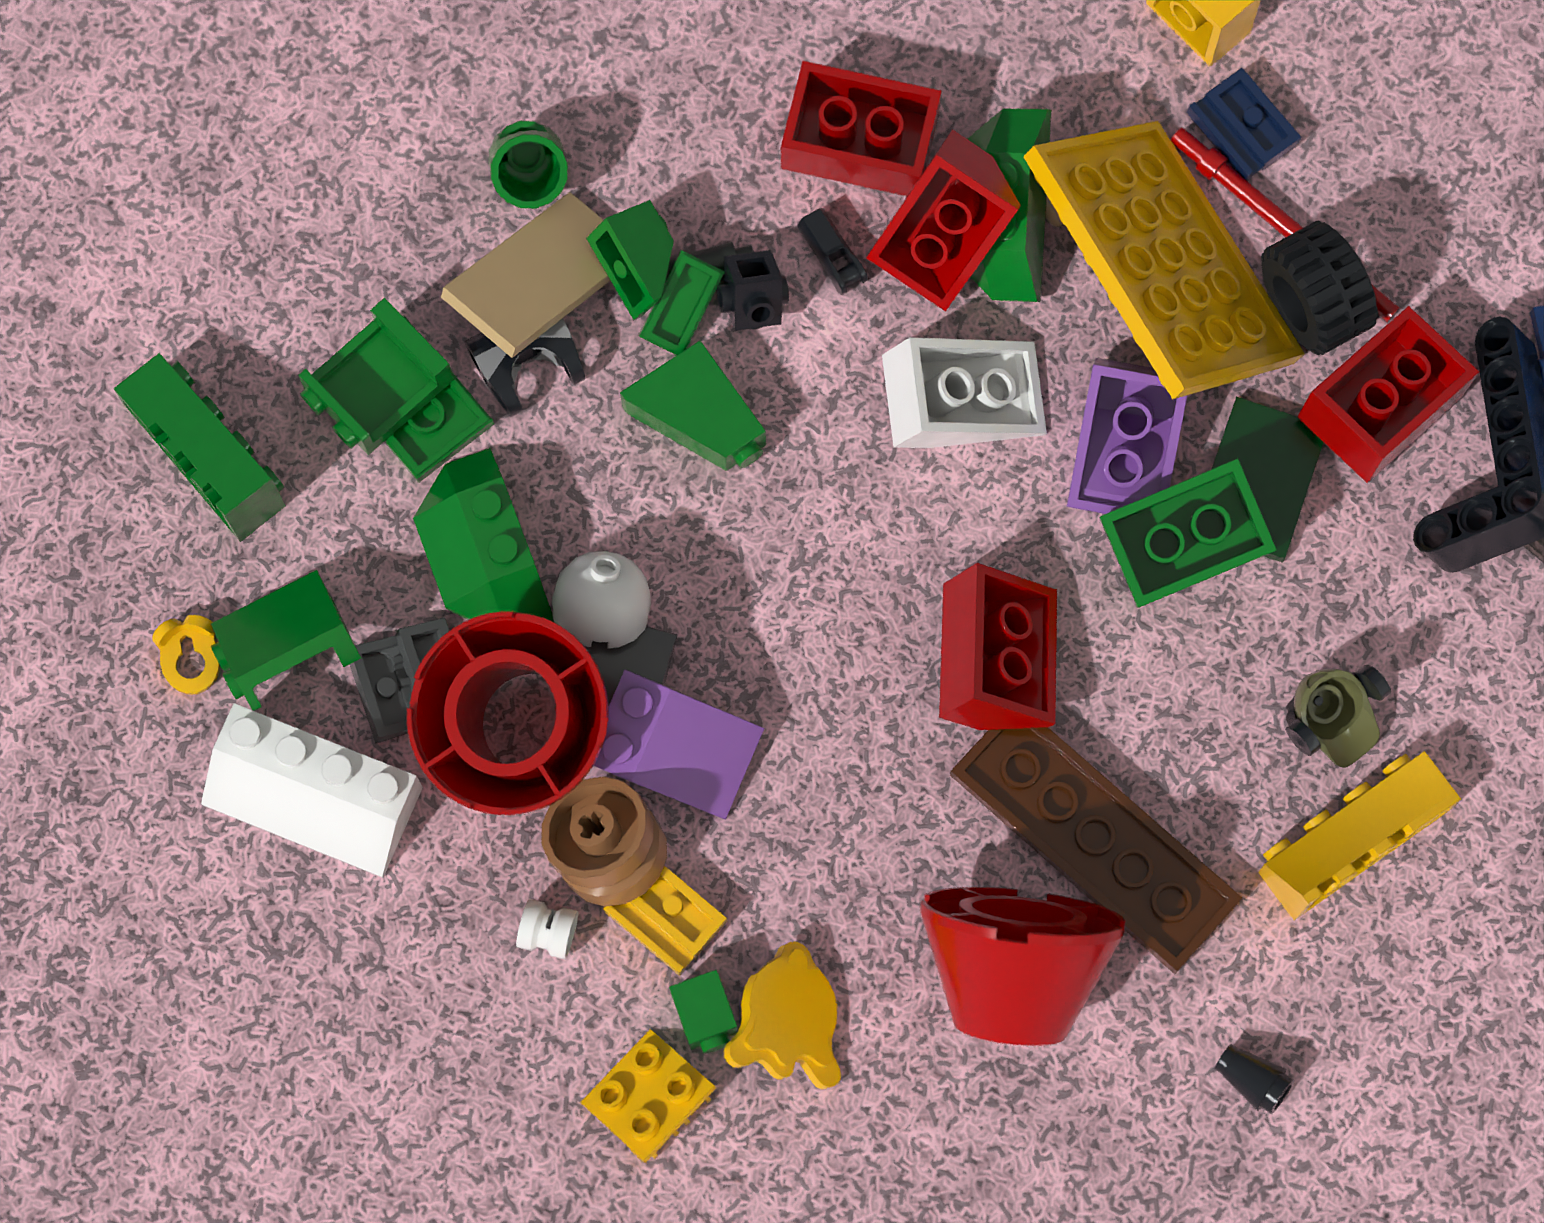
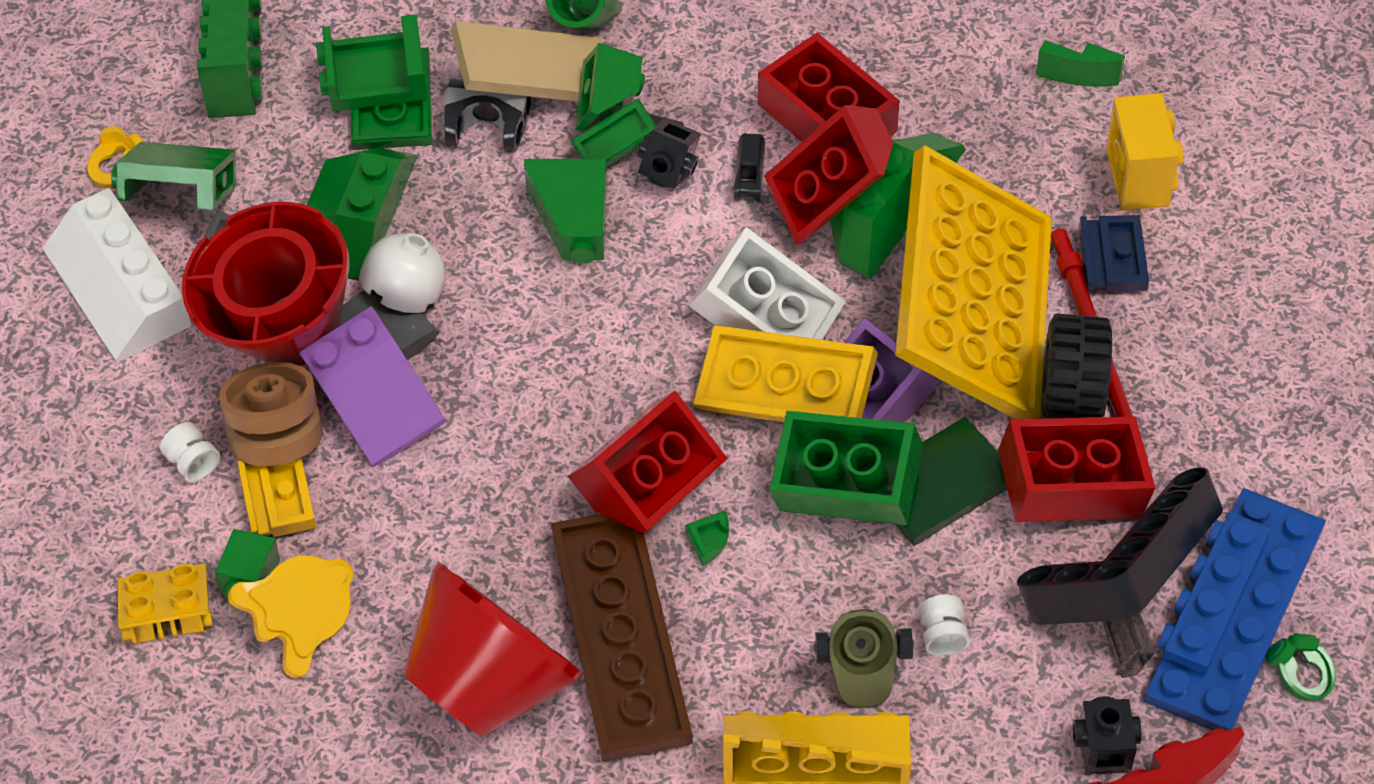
camera: 35 degrees right, 20 degrees down
none -> green tile [685,511,729,566]
none -> yellow plate [693,325,878,422]
none -> white wheel [918,595,970,656]

